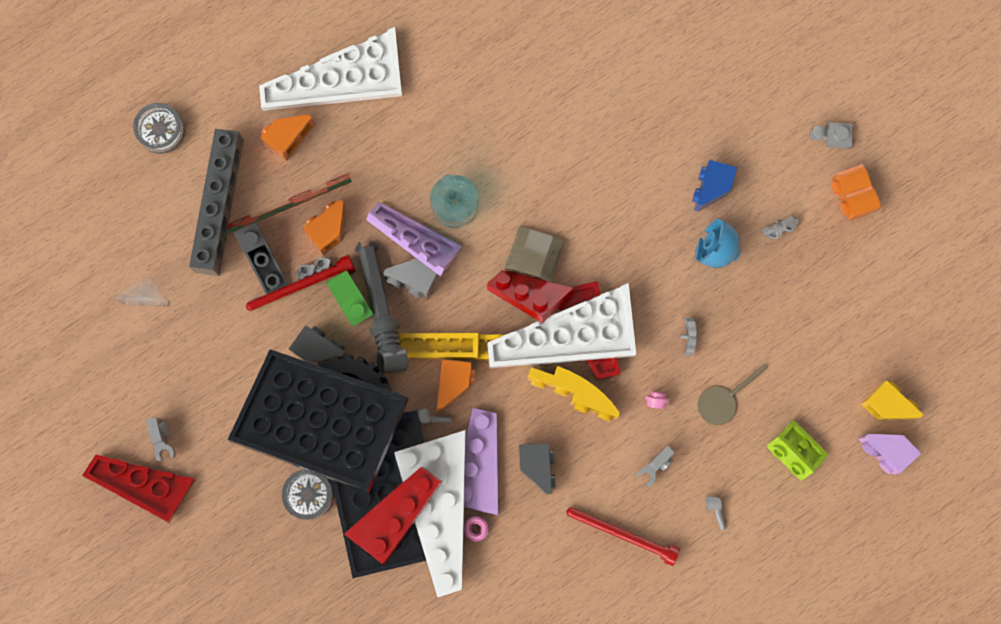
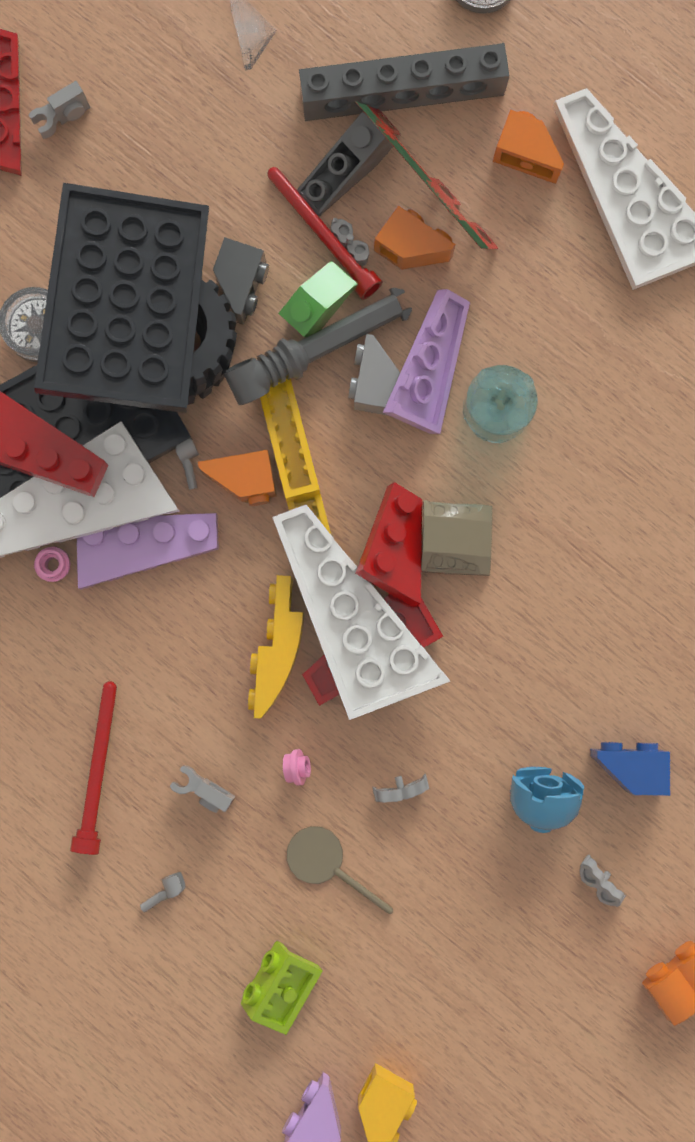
camera: 75 degrees right, 5 degrees up
dark grey slope [519,444,556,495] -> none

